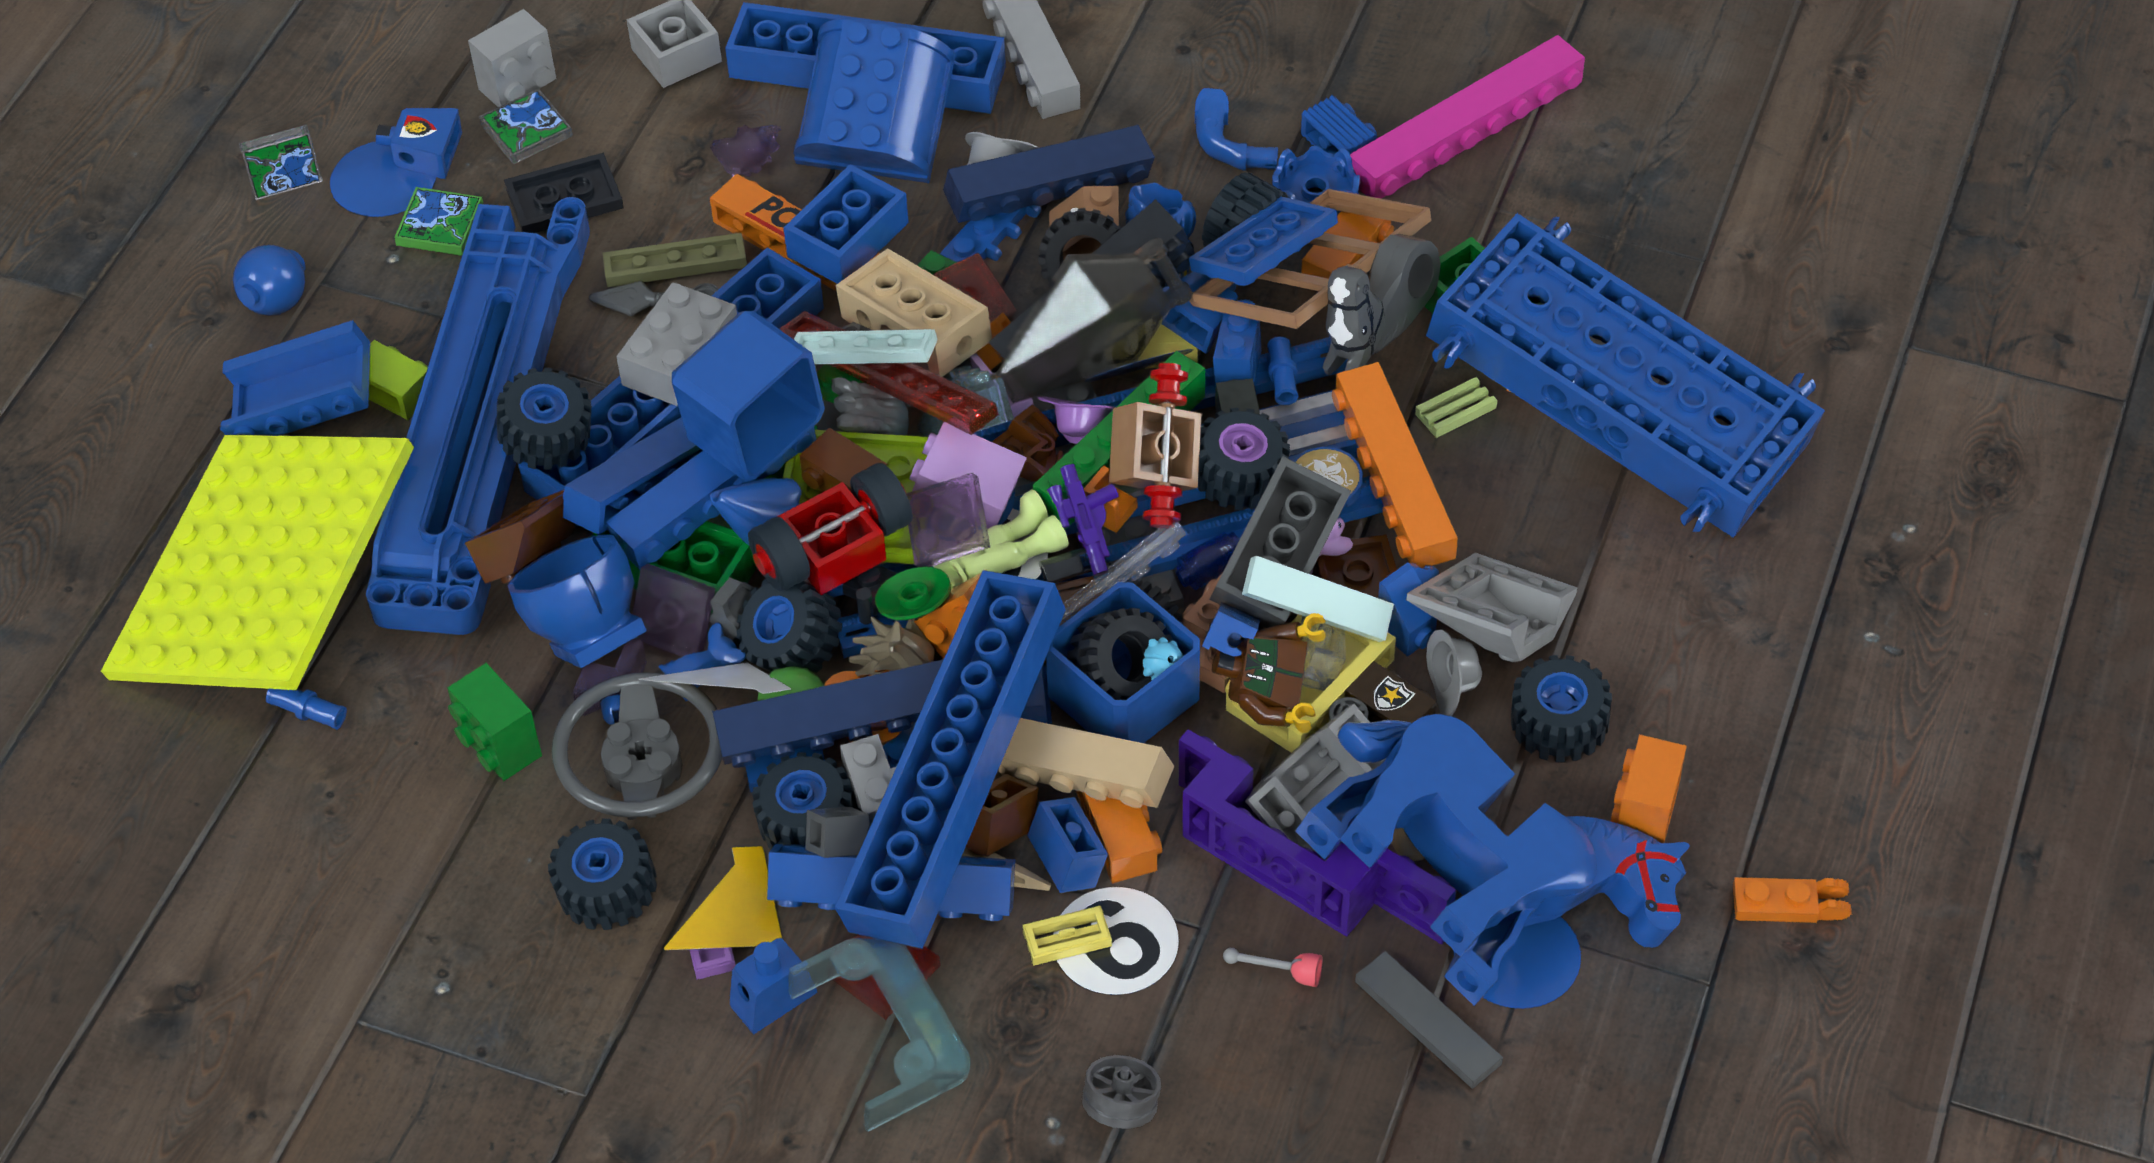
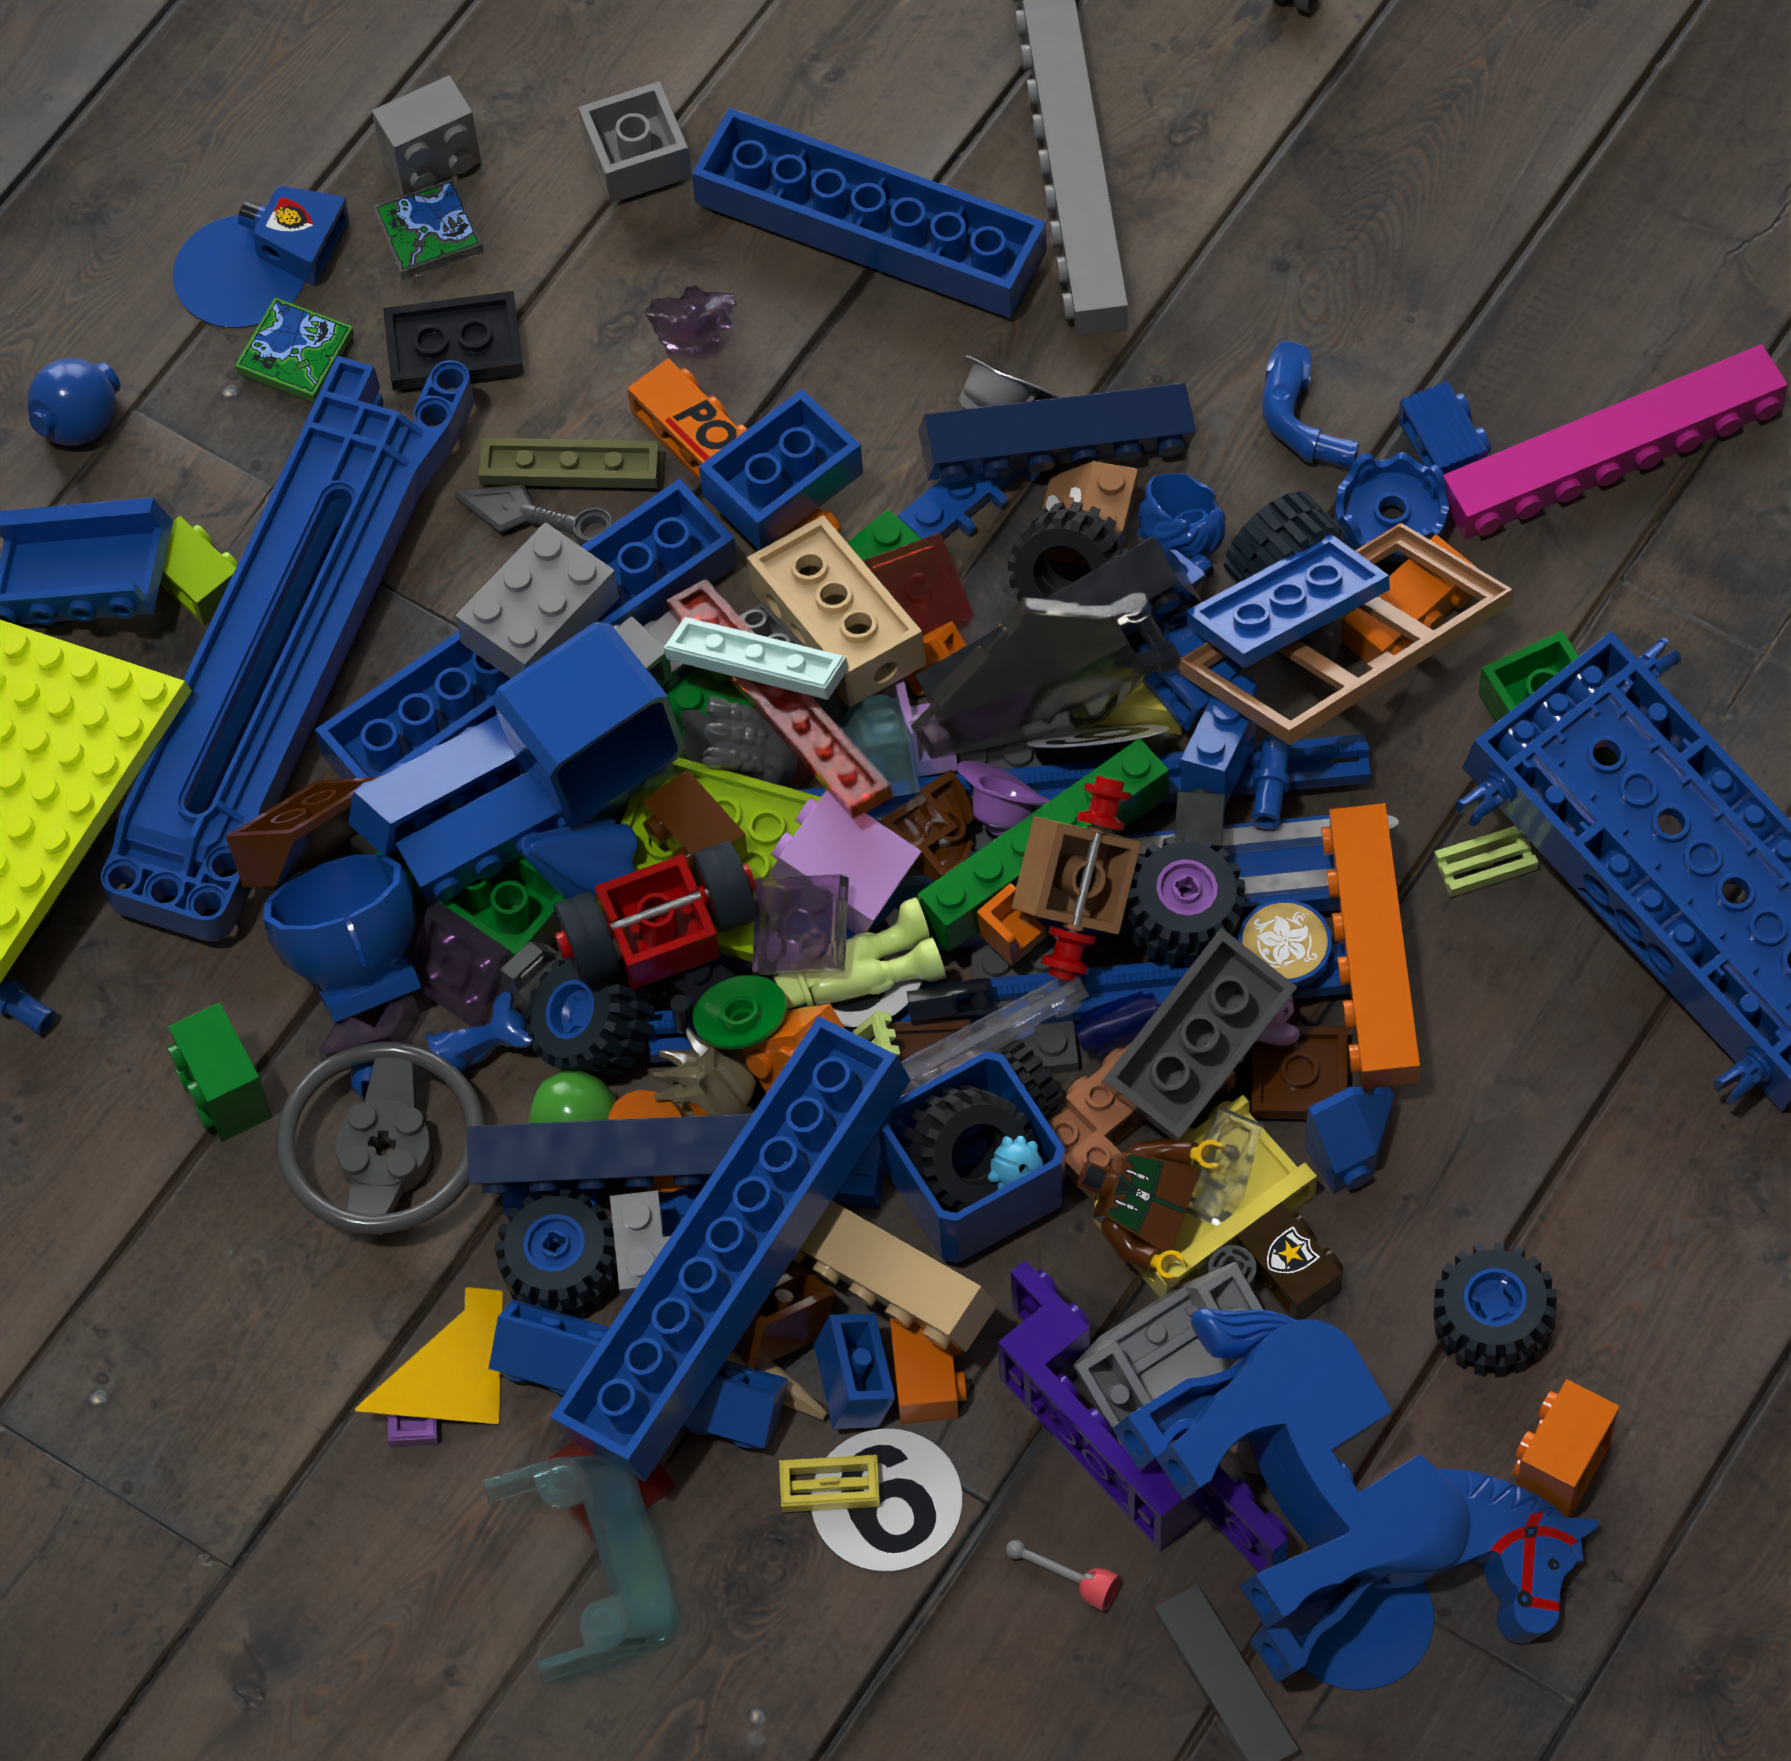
camera: 15 degrees right, 10 degrees up
tile [239,125,322,200] -> none
black wheel [497,368,592,470] -> none
black wheel [548,818,657,930] -> none
white sticker [639,663,791,694] -> none
blue torso [730,938,817,1035] -> none
blue container [794,19,956,183] -> none
dark grey brick [806,807,871,858] -> none
dark purple piece [1047,464,1119,576] -> none
flat silver wheel [1082,1055,1161,1129] -> none
blue hinge [1202,602,1260,656] -> none
light aqua tile [1242,556,1394,642] -> none
dark grey animal [1323,234,1441,375] -> none
light grey slope [1406,553,1577,662] -> none
light grey piece [1426,630,1482,716] -> none
orange hinge [1733,877,1851,923] -> none

